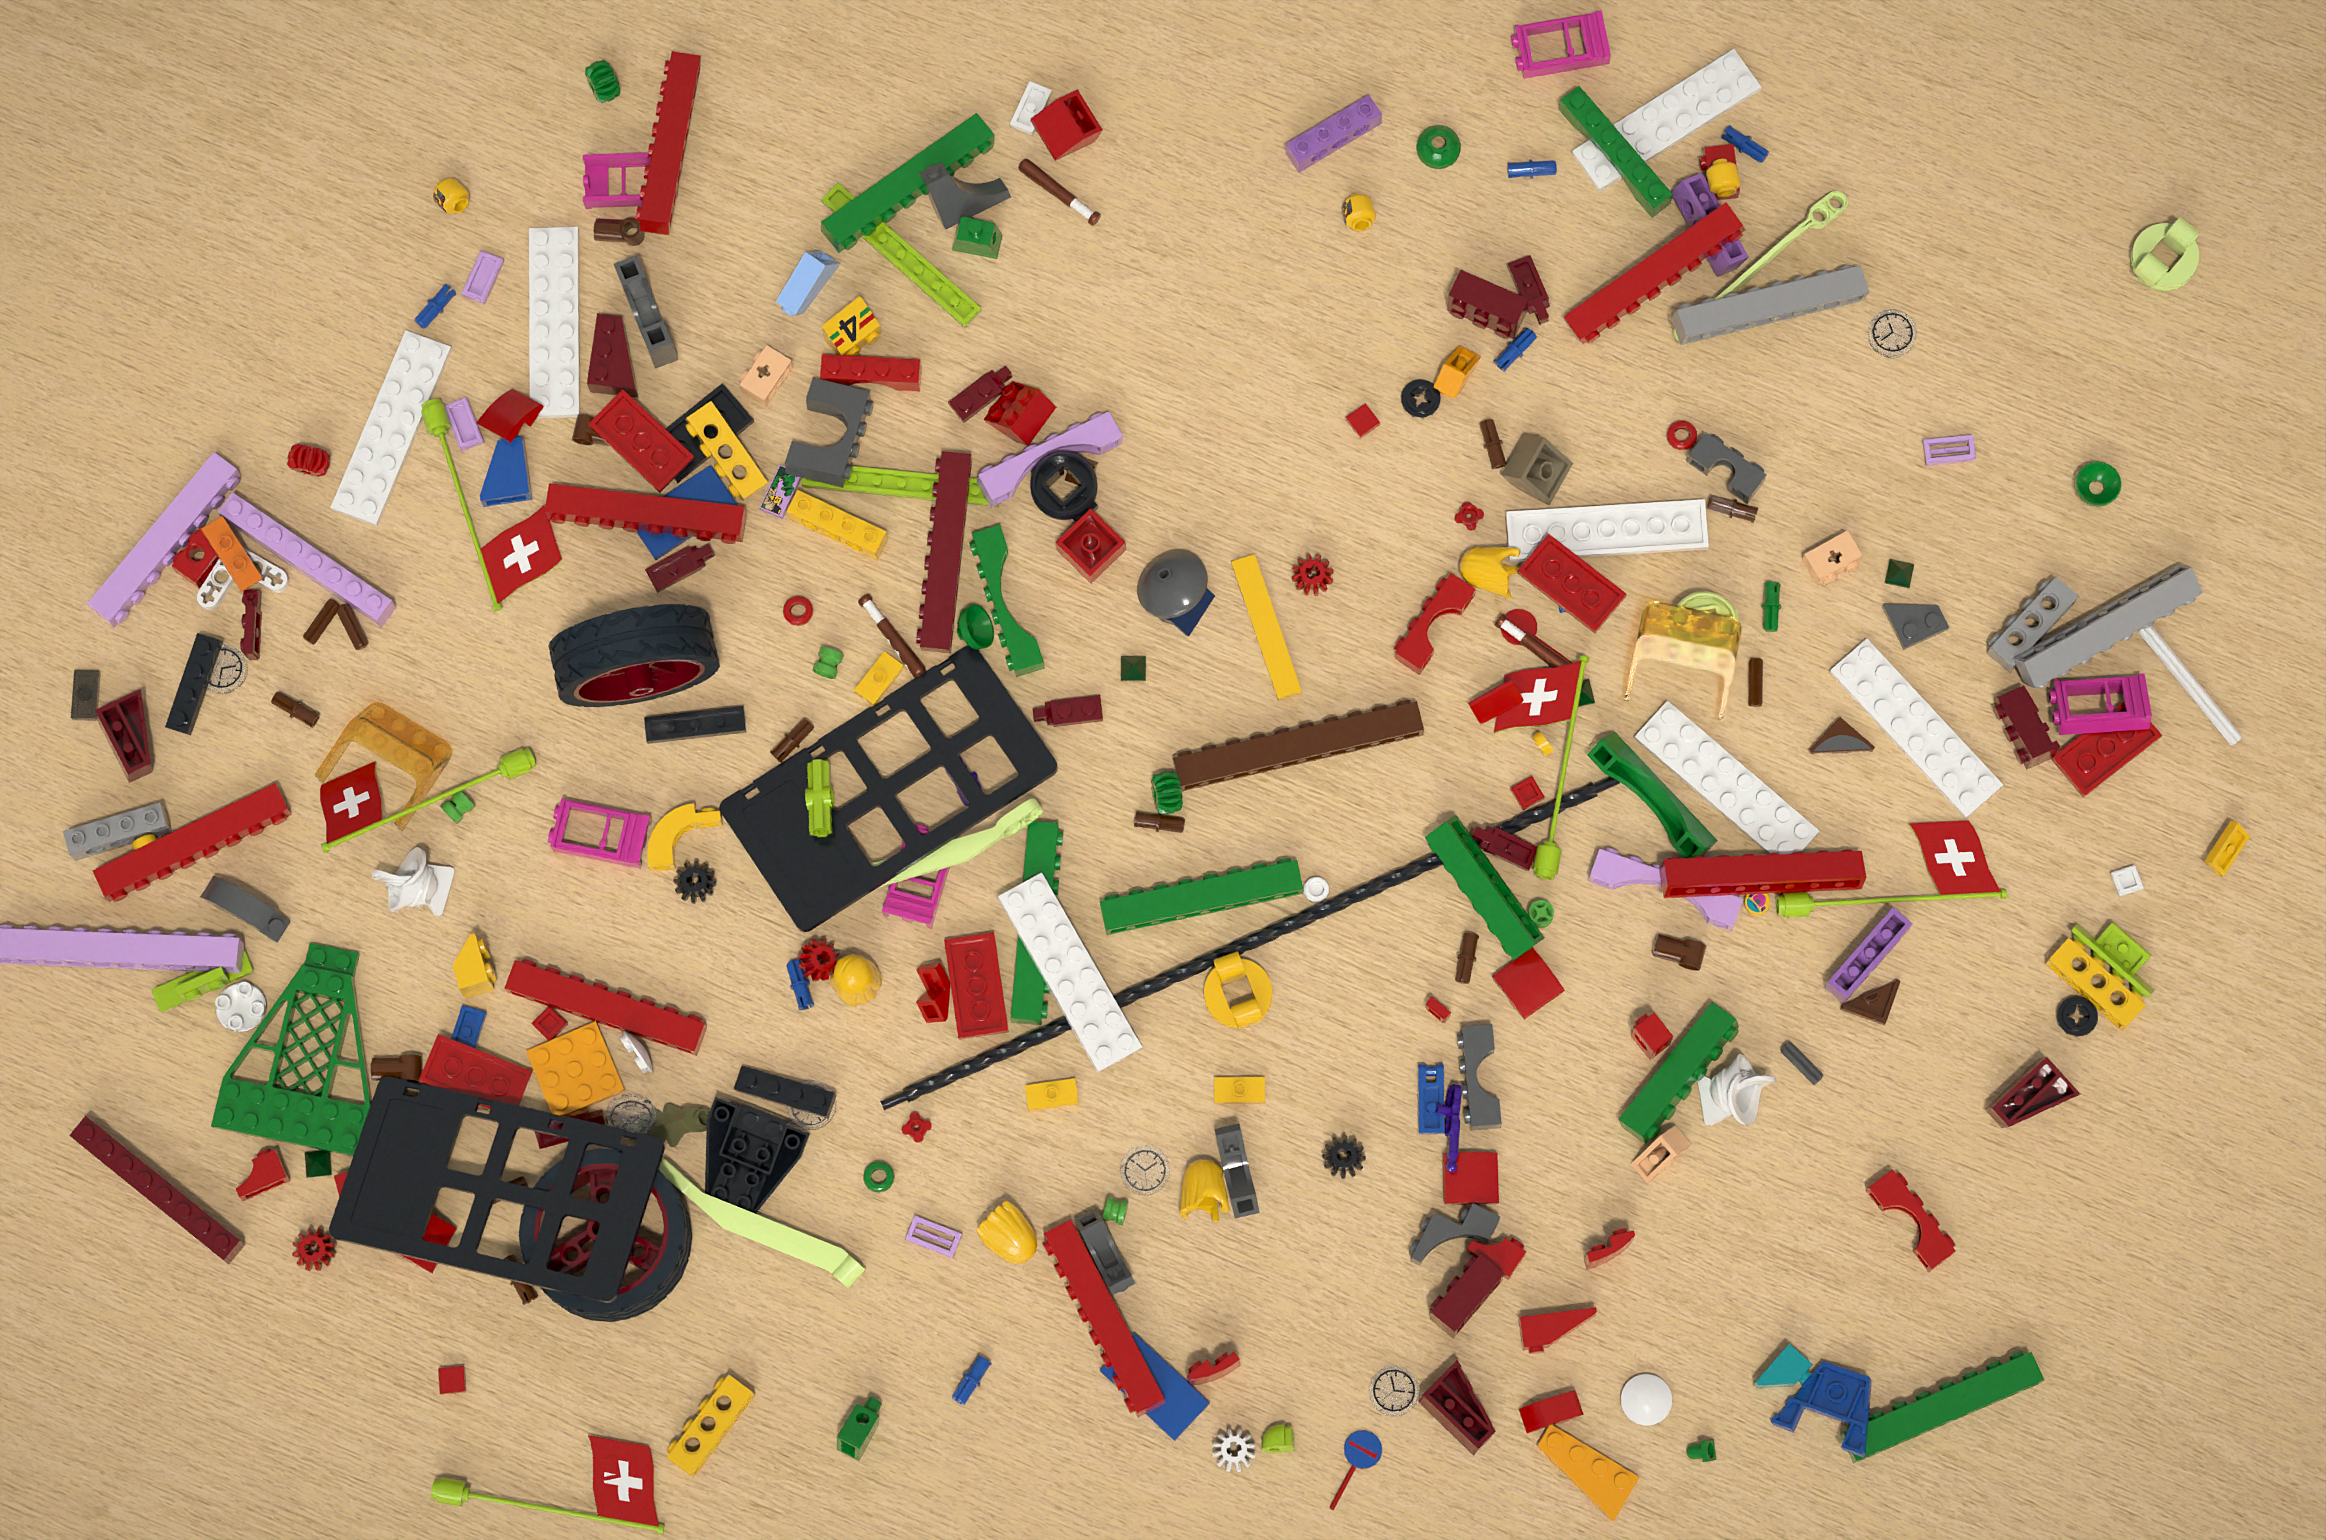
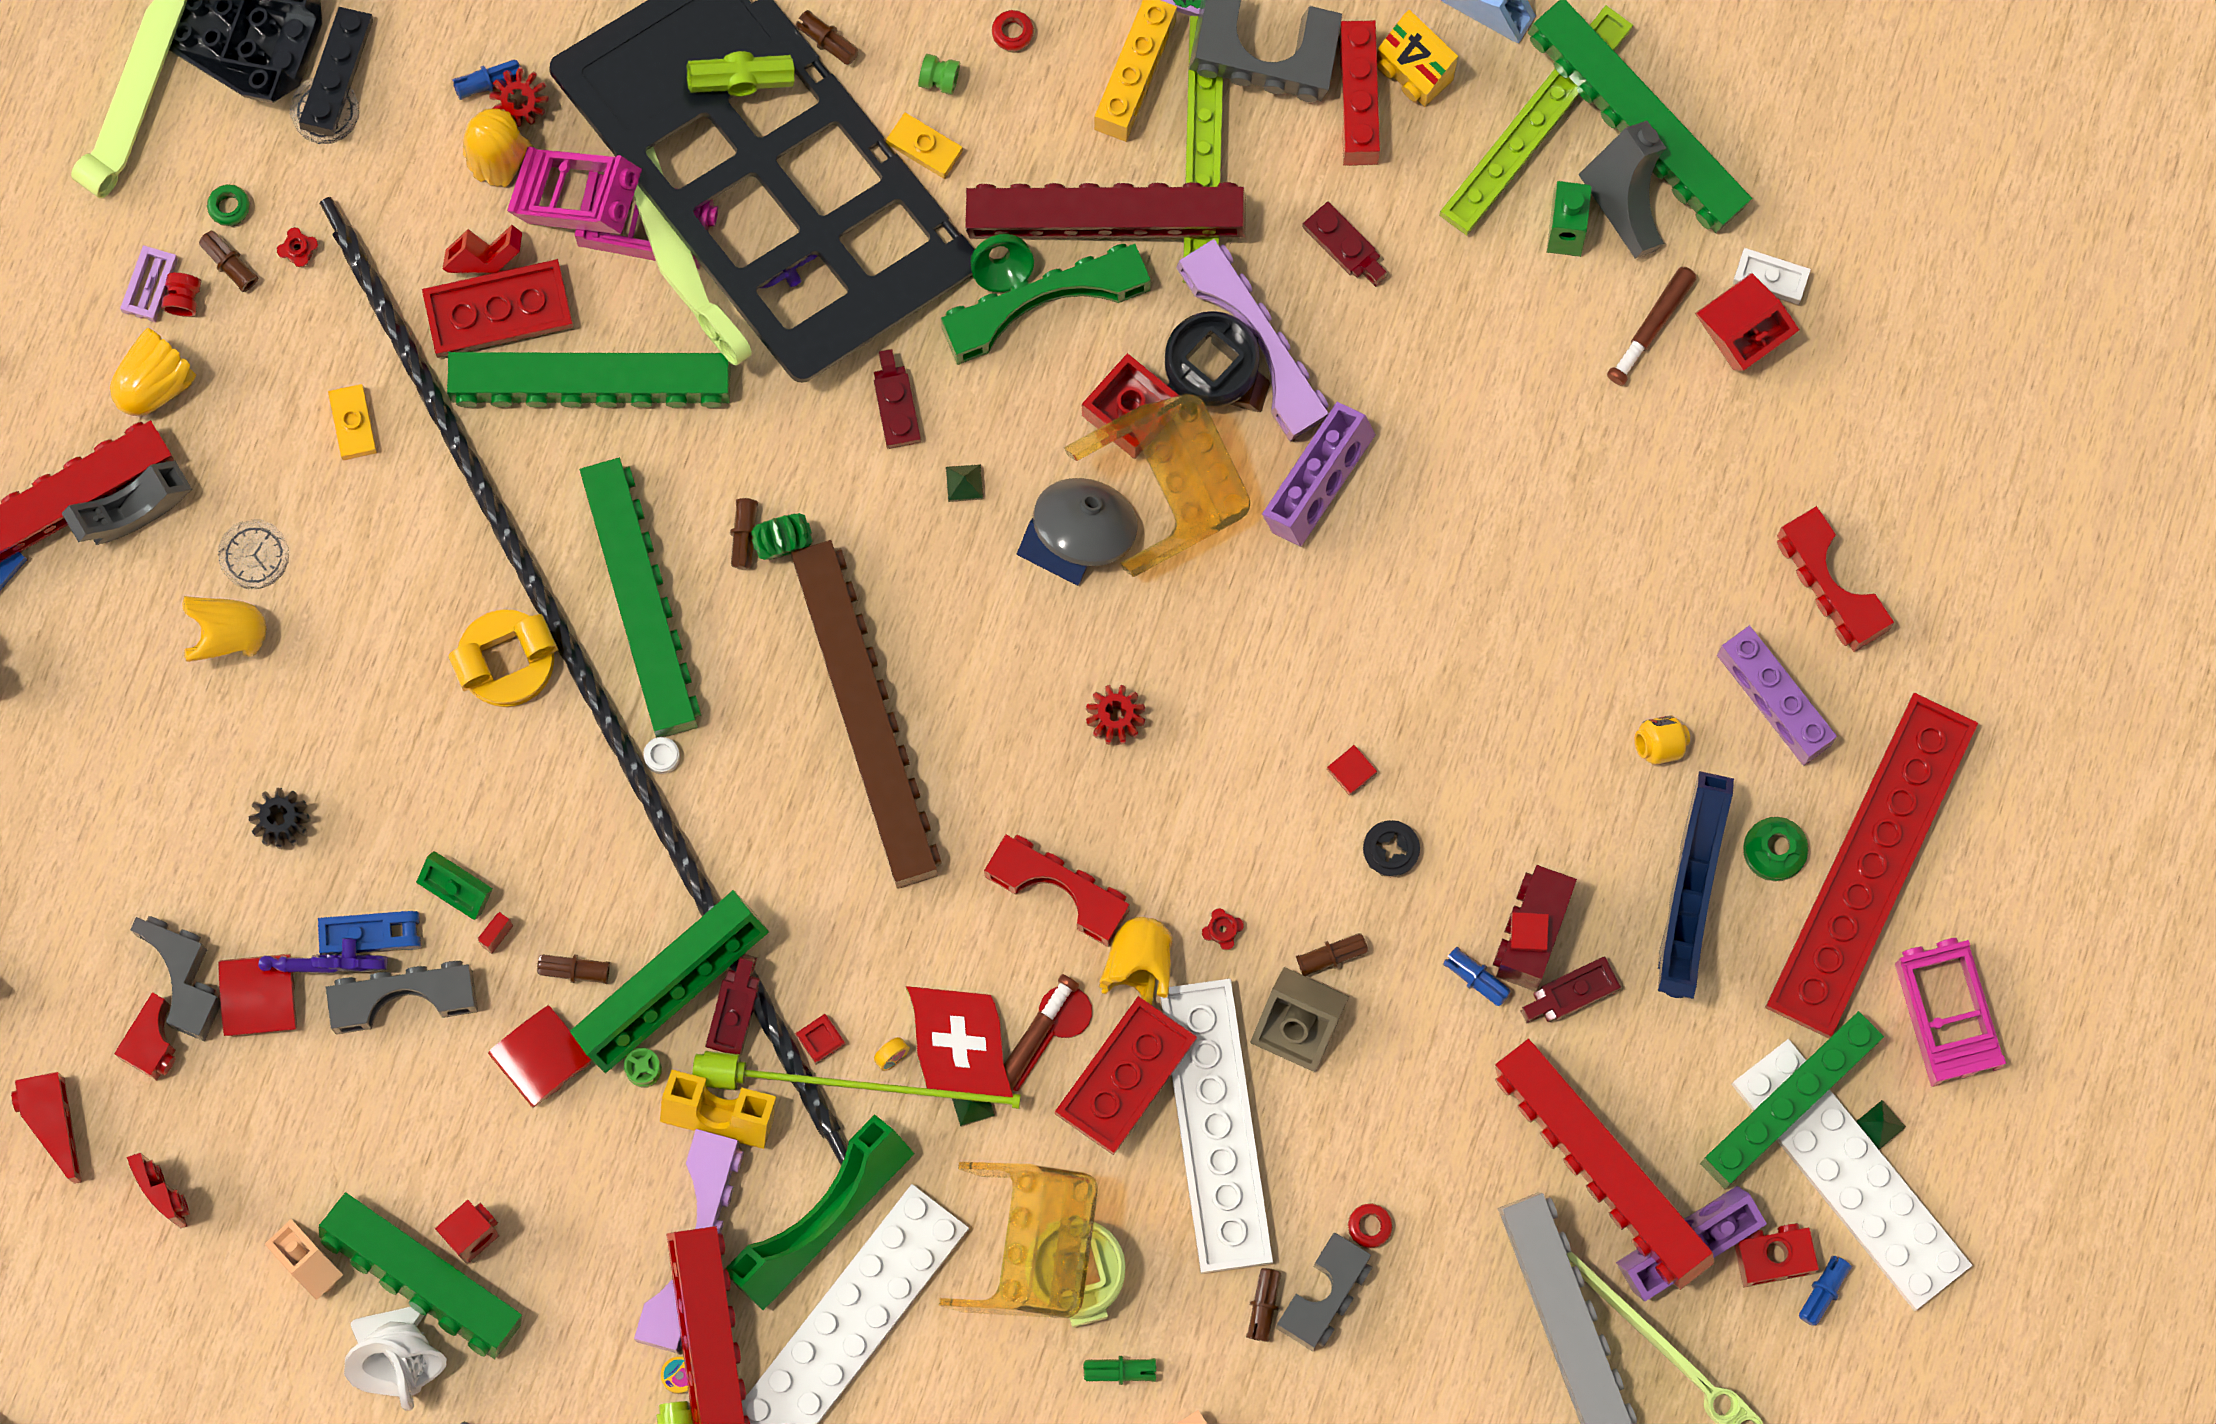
camera: 80 degrees right, 0 degrees up
copper piece [858,594,926,678] -> none
red slope [983,381,1057,446] -> none
white plate [997,873,1142,1073] -> none
bright green wheel [1103,1196,1129,1226] -> none
yellow plate [1214,1077,1265,1104] -> none
dark grey arch [1214,1123,1260,1219] -> none
yellow tile [1231,554,1302,701] -> none
dark red brick [1429,1254,1504,1338] -> none
light orange slope [1434,345,1481,399] -> none
red slope [1468,679,1524,724] -> none
blue axle [1508,159,1557,179] -> none
reddish brown piece [1653,934,1707,971] -> none
yellow head [1706,159,1741,197] -> none
reddish brown axle [1749,658,1763,707] -> none
none -> red wheel [161,272,201,317]
none -> reddish brown axle [199,230,258,292]
none -> green plate [416,851,493,920]
none -> dark pink door [507,147,642,234]
none -> yellow arch [660,1070,776,1149]
none -> clear yellow windscreen [1064,394,1251,577]
none -> medium lavender brick [1262,402,1376,547]
none -> red tile [1510,912,1549,952]
none -> dark blue arch [1658,771,1734,999]
none -> red plate [1765,692,1978,1039]
none -> red arch [1777,506,1894,652]
none -> dark green slope [1856,1100,1906,1150]

